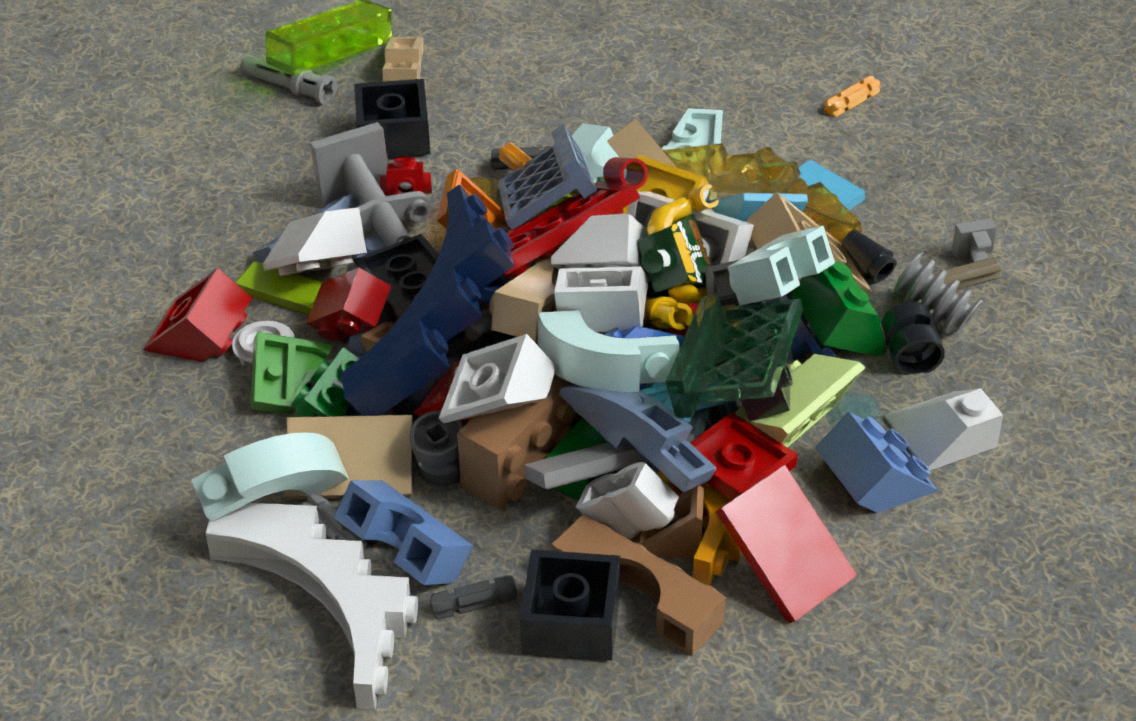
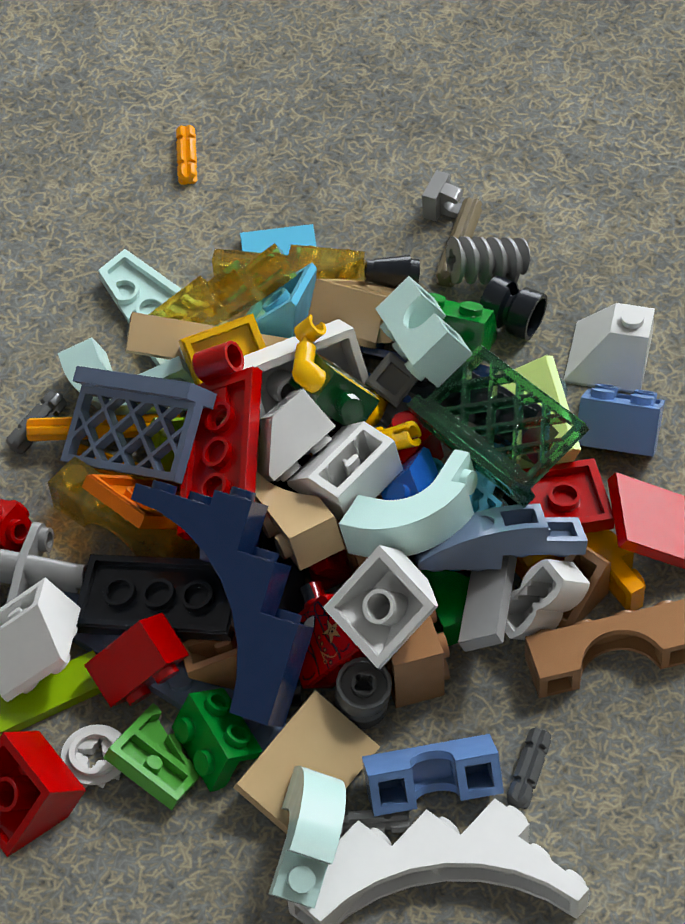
camera: 50 degrees left, 10 degrees up
black brick [520,549,621,661] -> none

